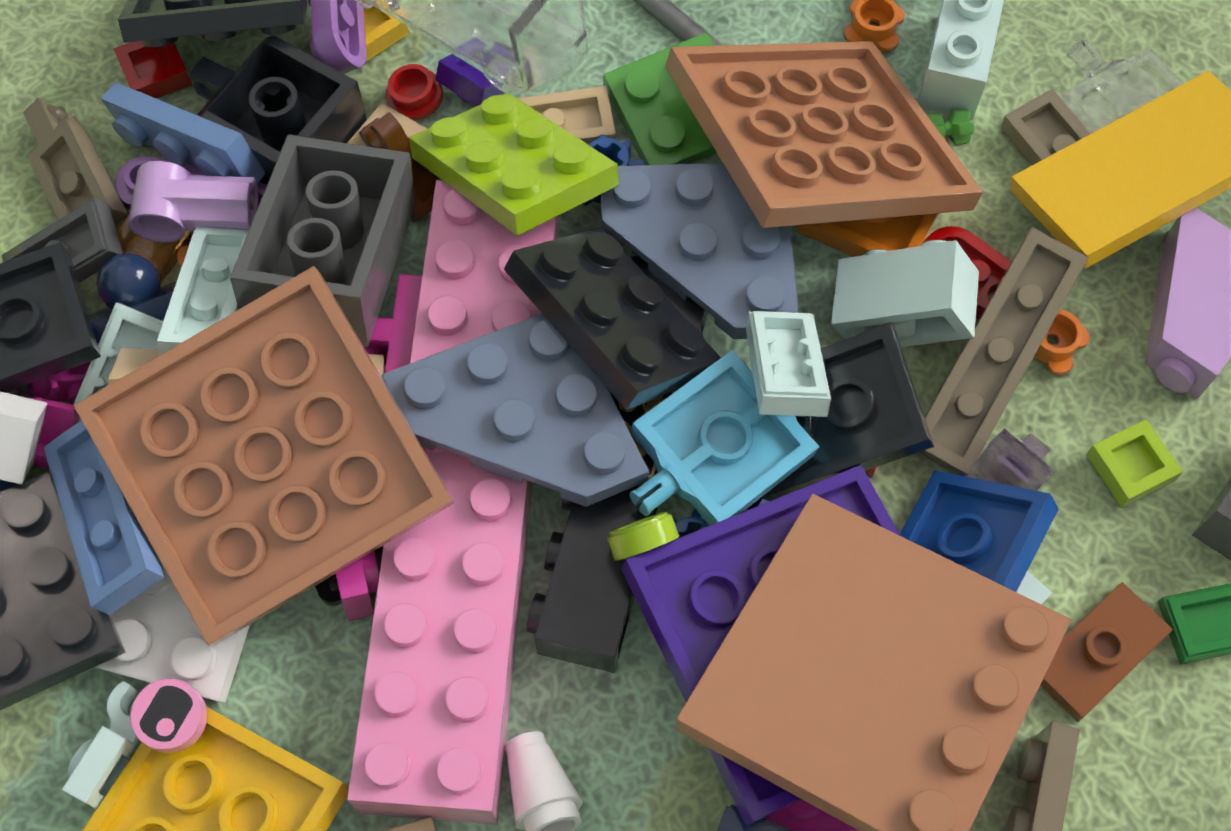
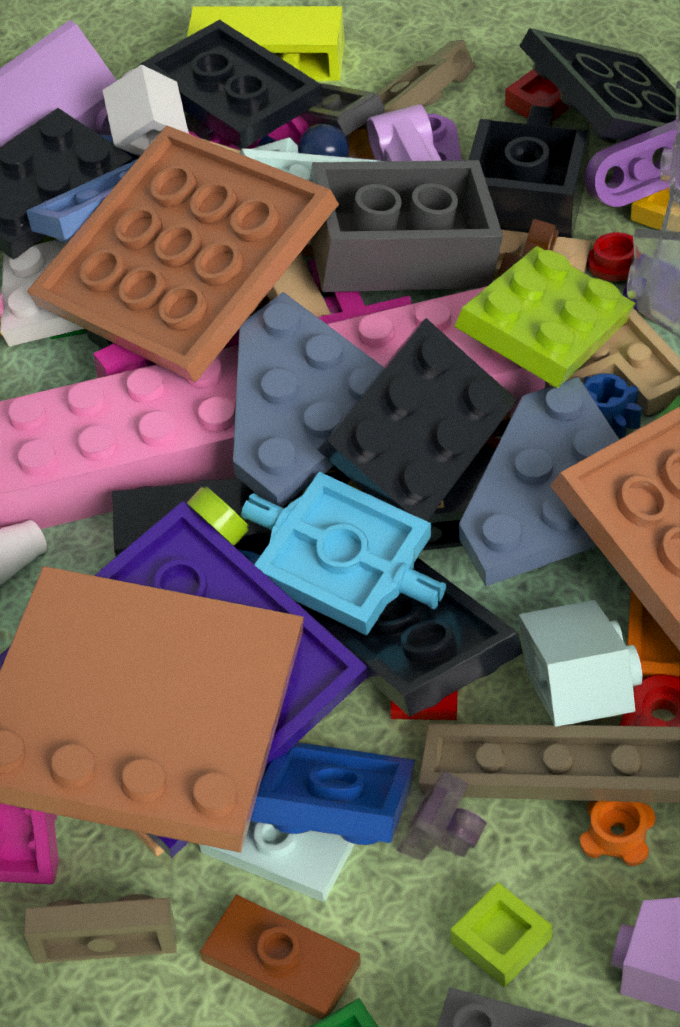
camera: 75 degrees right, 15 degrees down
medium blue plate [100,82,266,183] -> none
light aqua plate [746,311,831,417] -> none

